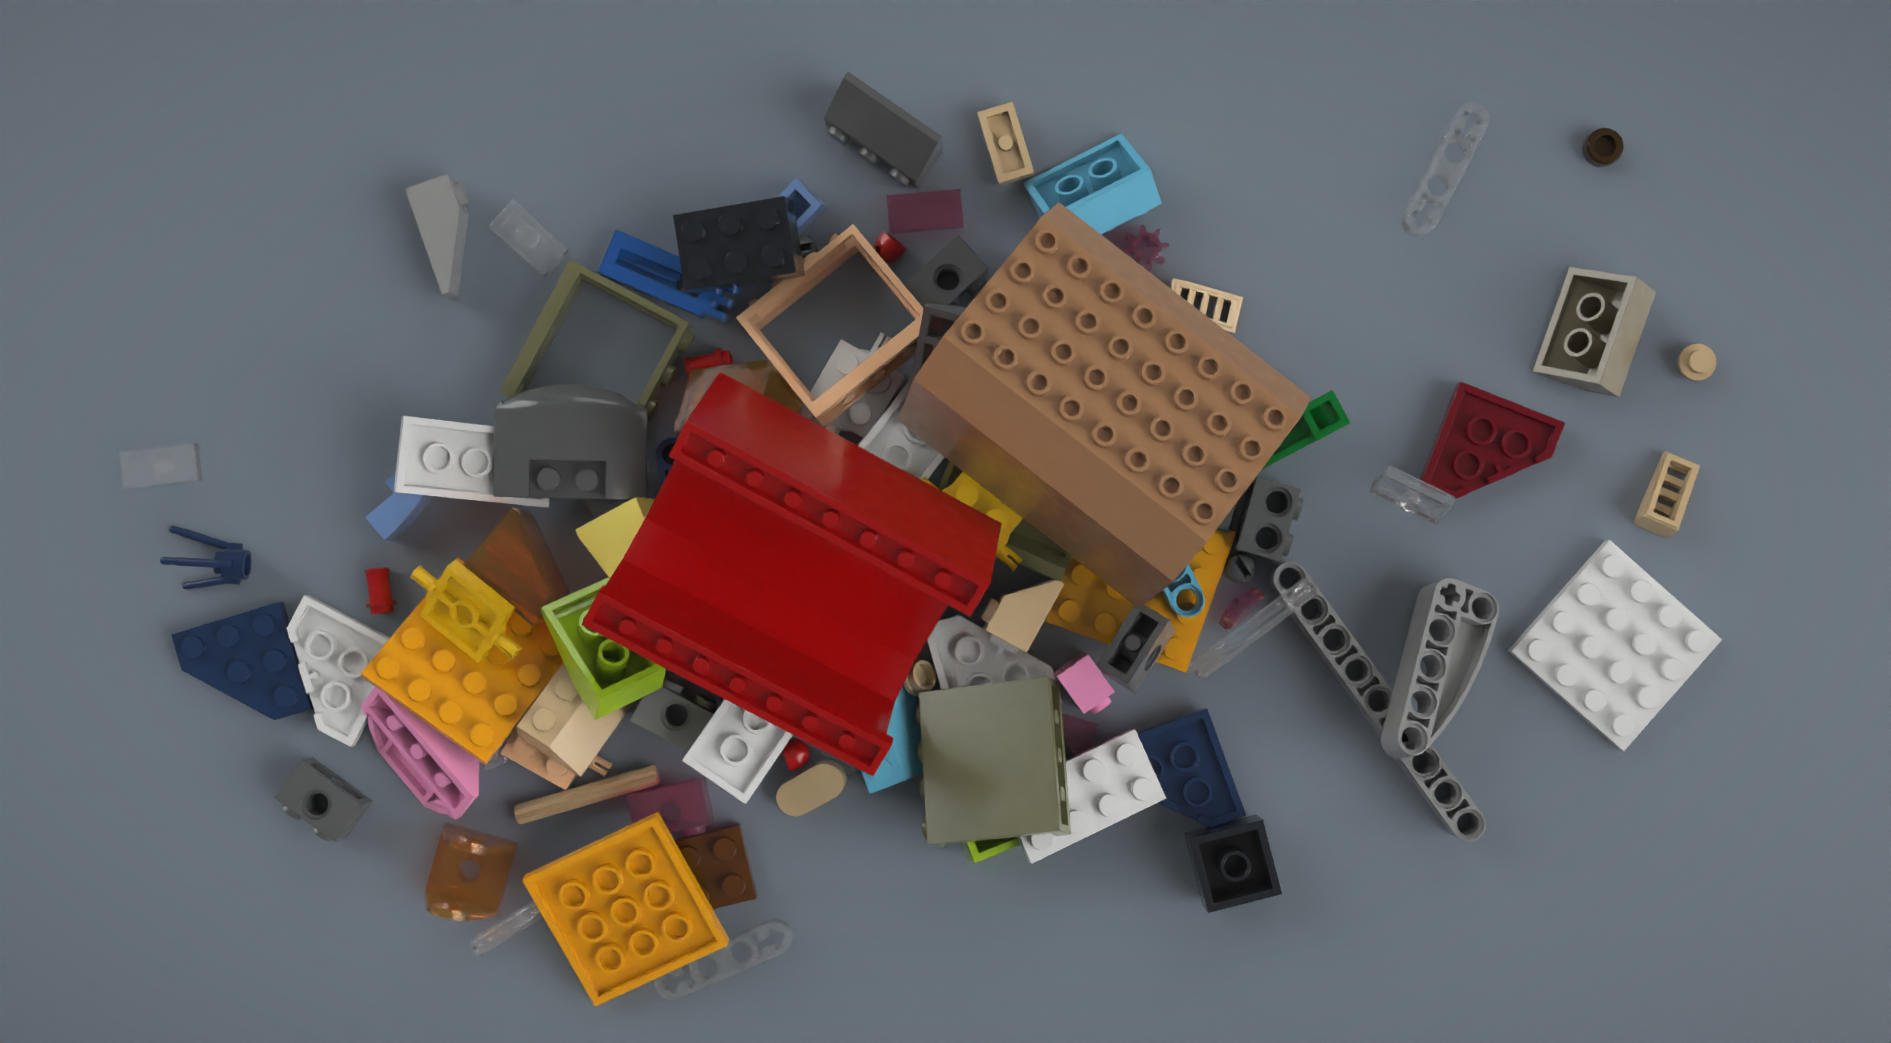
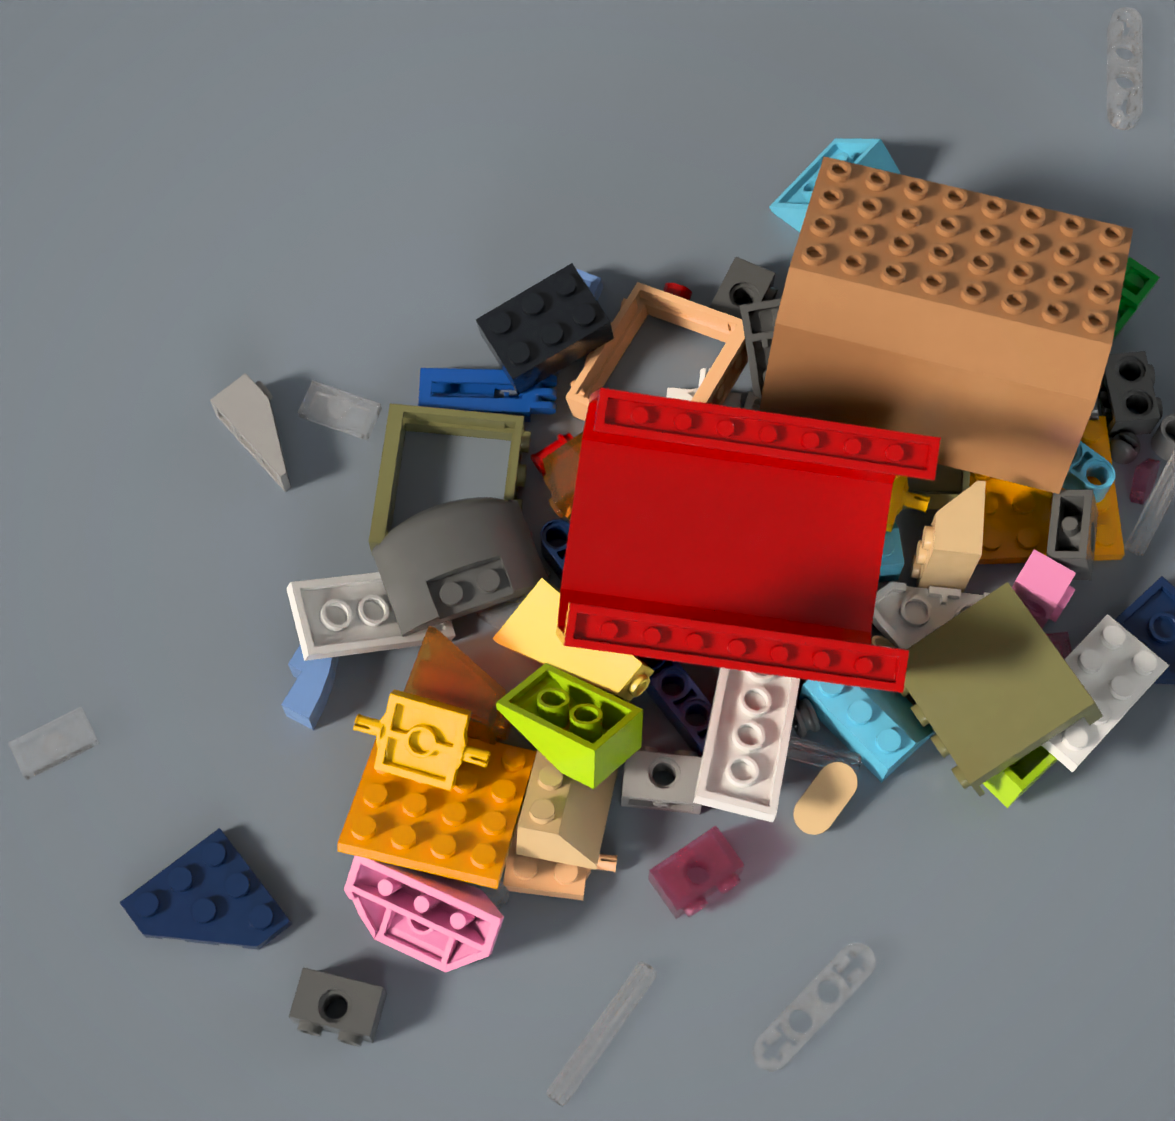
camera: 25 degrees left, 20 degrees down
dark blue plant [160,526,252,590] -> none
white plate [286,595,390,747] -> none
red pin [365,567,397,615] -> none
clear orange hose [423,823,519,921] -> none
tan axle [514,765,660,824] -> none
light orange plate [522,812,729,1007] -> none
reddish brown plate [674,824,758,909] -> none
red hinge [782,739,810,772] -> none
dark grey slope [824,72,942,188] -> none
clear pink tile [886,189,964,234] -> none
tan plate [977,102,1034,186] -> none

